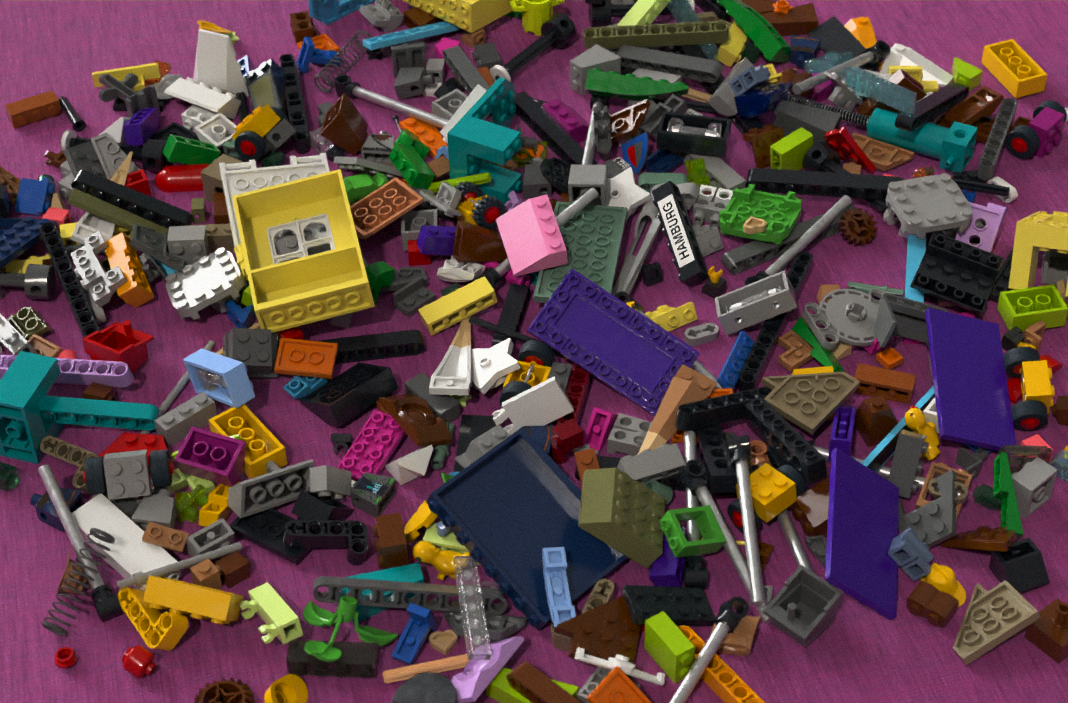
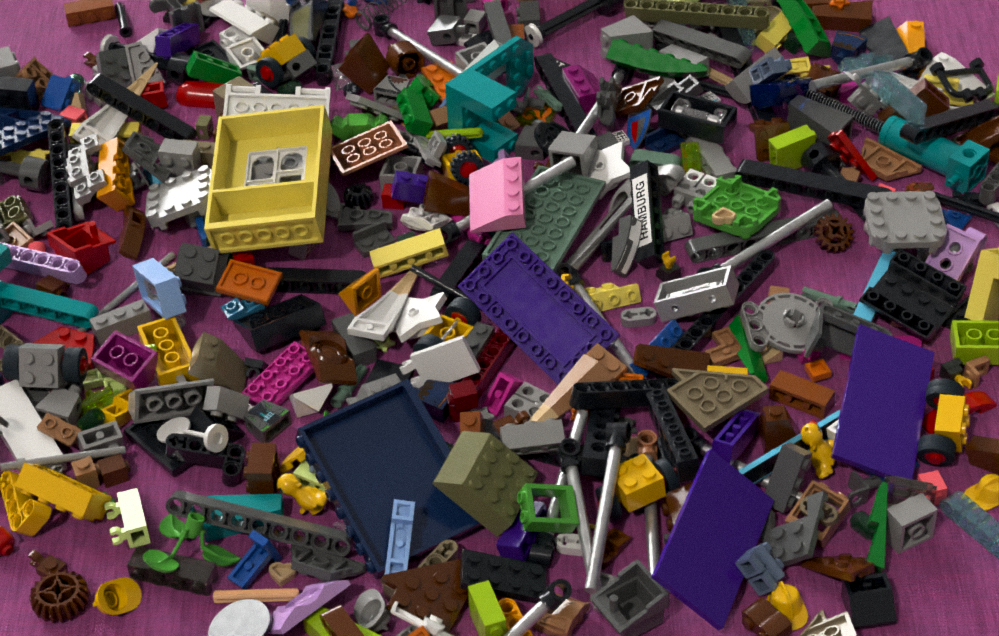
camera: 15 degrees right, 0 degrees up
olive tile [67,188,169,247] -> none
green brick [366,261,395,305] -> none
clear tile [453,556,492,660] -> none
sand green brick [644,480,673,505] -> none
none -> light grey bracket [23,219,54,238]
none -> reddish brown plate [28,550,67,577]
none -> clear green brick [76,408,105,431]
none -> reddish brown slope [119,205,146,260]
none -> white piece [156,417,228,453]
none -> dark tan slope [188,332,248,393]
none -> light orange slope [338,267,382,316]
none -> orange plate [342,3,361,18]
none -> black gear [343,183,374,210]
none -> light grey piece [354,589,392,632]
none -> reddish brown brick [385,41,424,79]
none -> reddish brown plate [492,410,529,437]
none -> sand green axle [533,85,563,112]
none -> white beam [556,533,593,556]
none -> slope [611,215,643,277]
none -> reddish brown wing [633,344,711,378]
none -> black bar [929,58,993,103]

